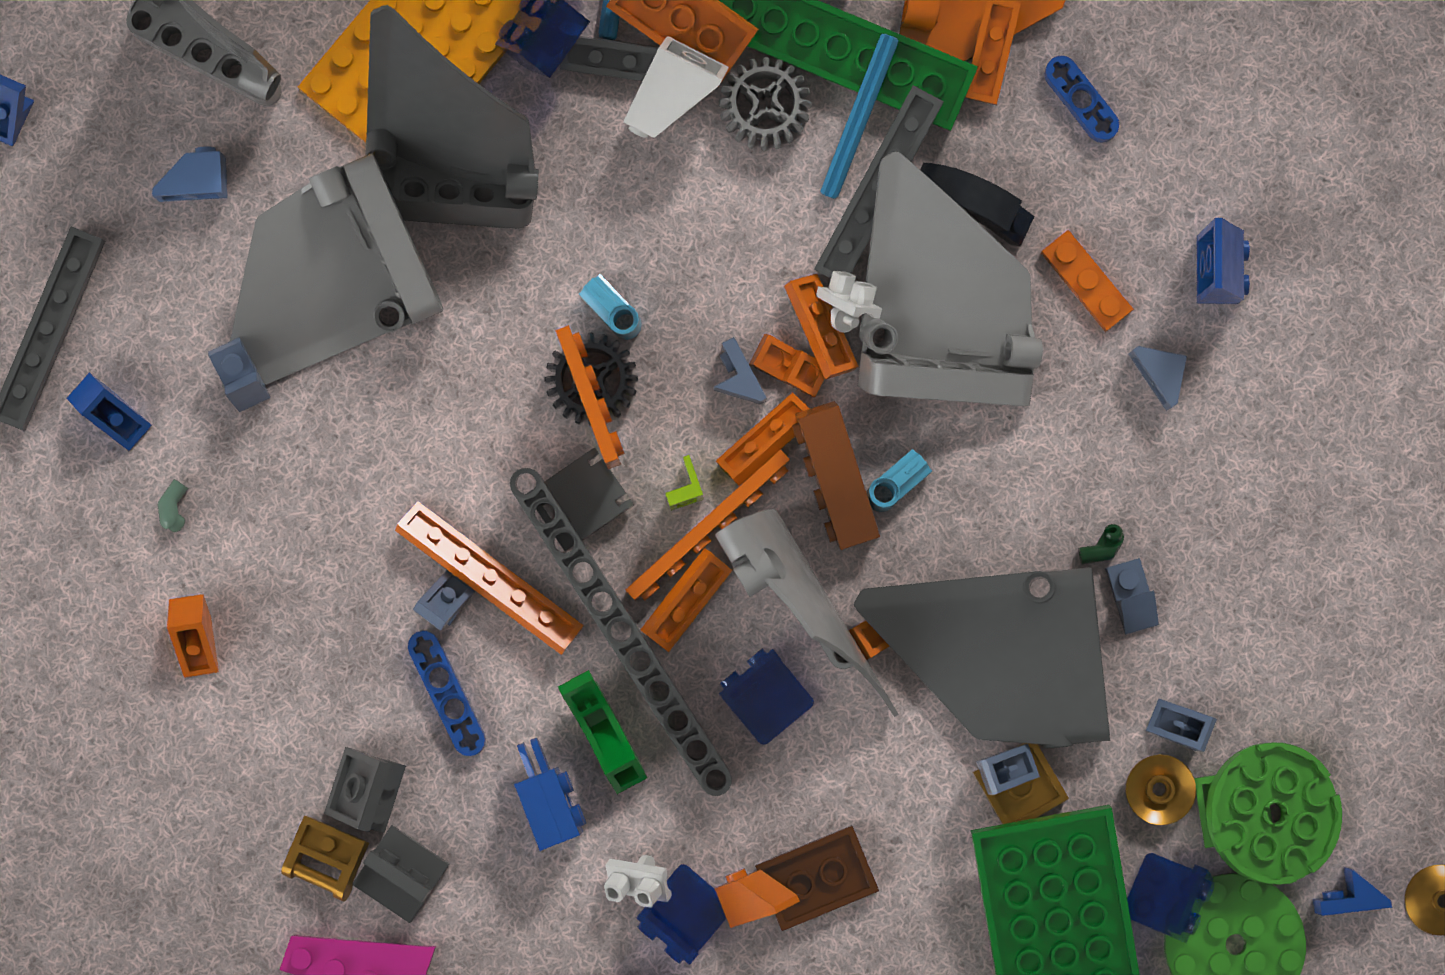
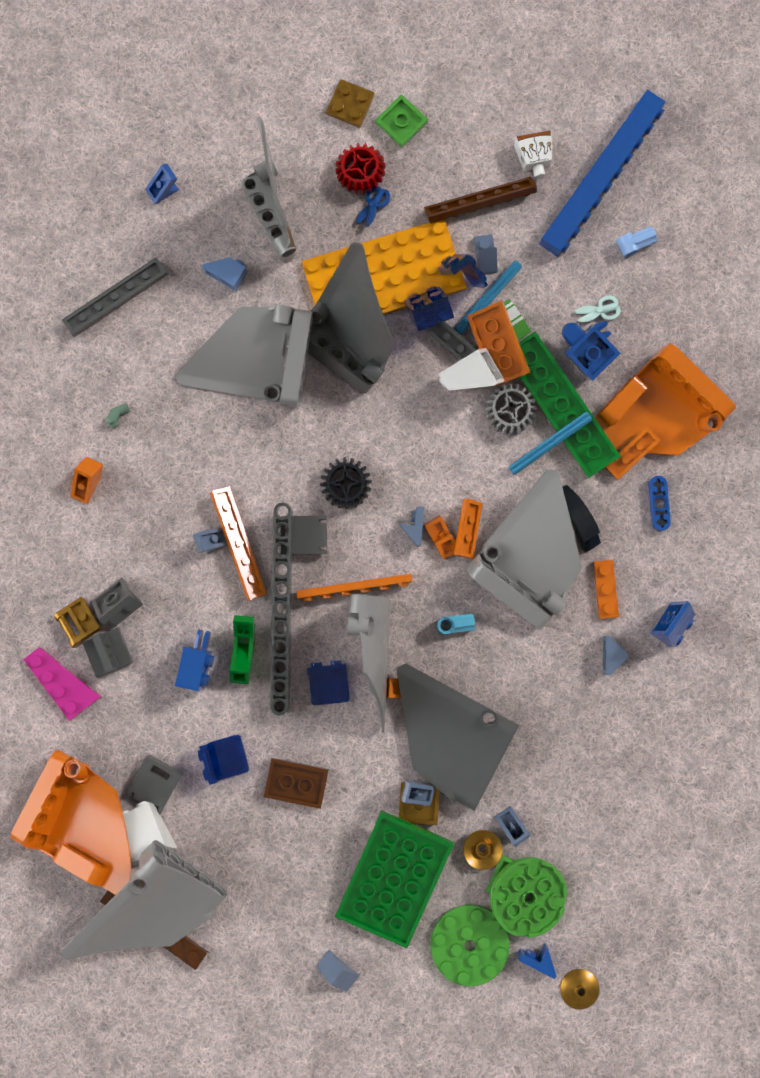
camera: 30 degrees right, 0 degrees up
blue slope [66,372,152,451] -> none
sand blue slope [208,337,271,412] -> none
blue beam [408,631,486,756] -> none
orange plate [555,325,625,469] -> none
medium azure piece [579,274,642,340] -> none
white hips [604,855,672,908] -> none
orange plate [640,548,733,652] -> none
lime panel [665,455,704,511] -> none
orange slope [714,868,800,928] -> none
orange plate [716,392,810,486] -> none
dark orange brick [792,401,880,550] -> none
dark grey plate [814,85,944,278] -> none
white hips [816,271,882,333] -> none
dark green arm [1078,524,1124,565] -> none
sand blue slope [1105,558,1159,635] -> none
clear blue bracket [1127,853,1215,943] -> none

